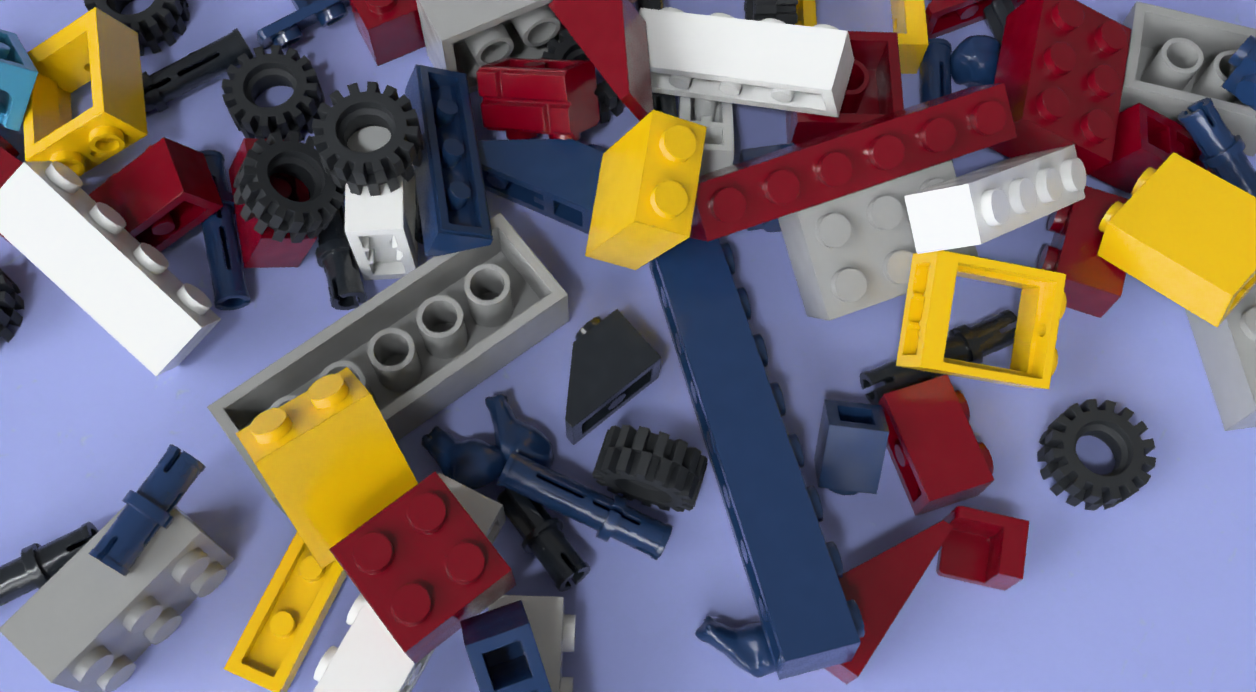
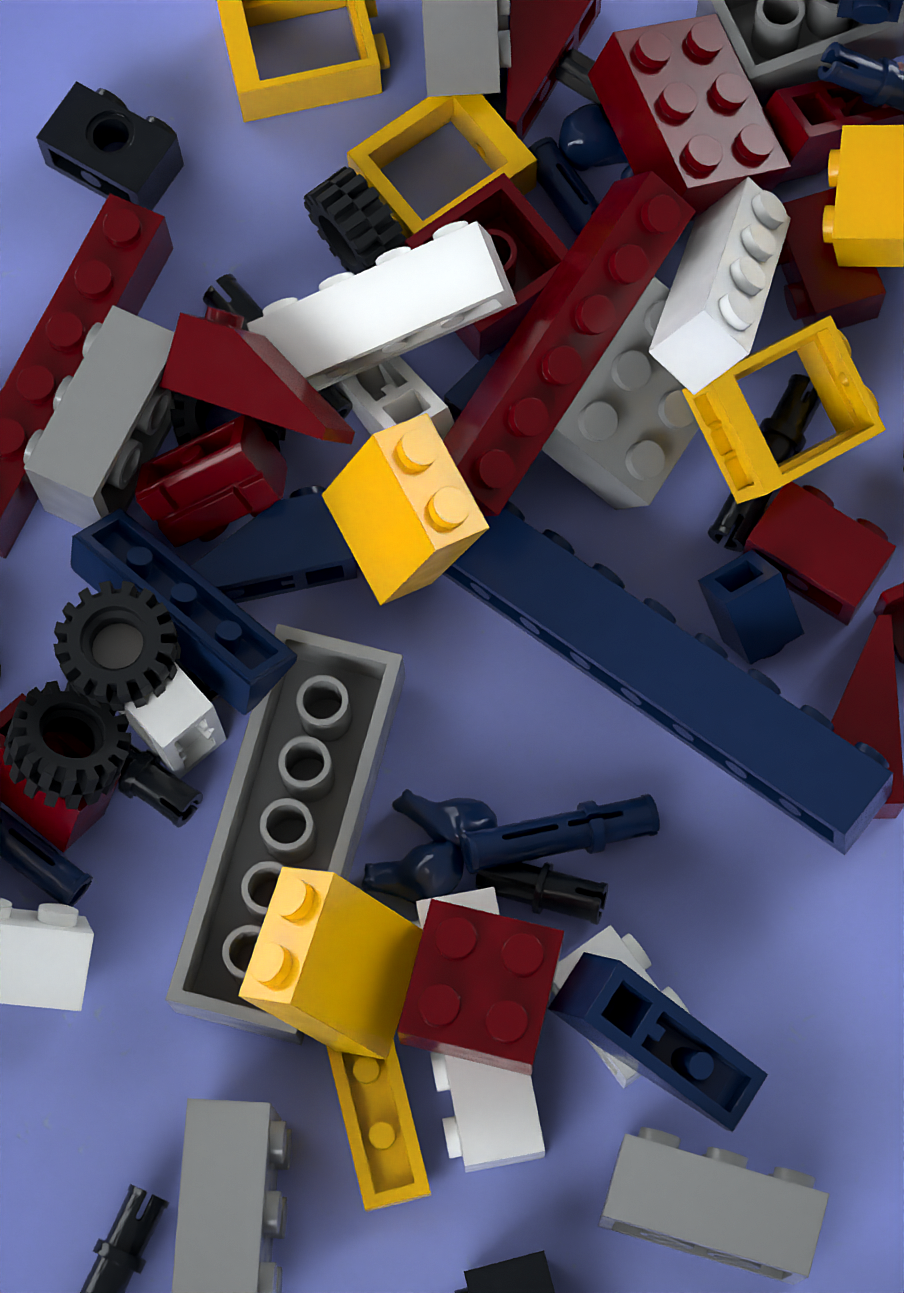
camera: 30 degrees left, 5 degrees up
dark blue pin [88,444,206,577] -> none
black slope [565,309,662,445] -> none
black tyre [592,425,708,512] -> none
dark blue animal [695,616,776,678] -> none

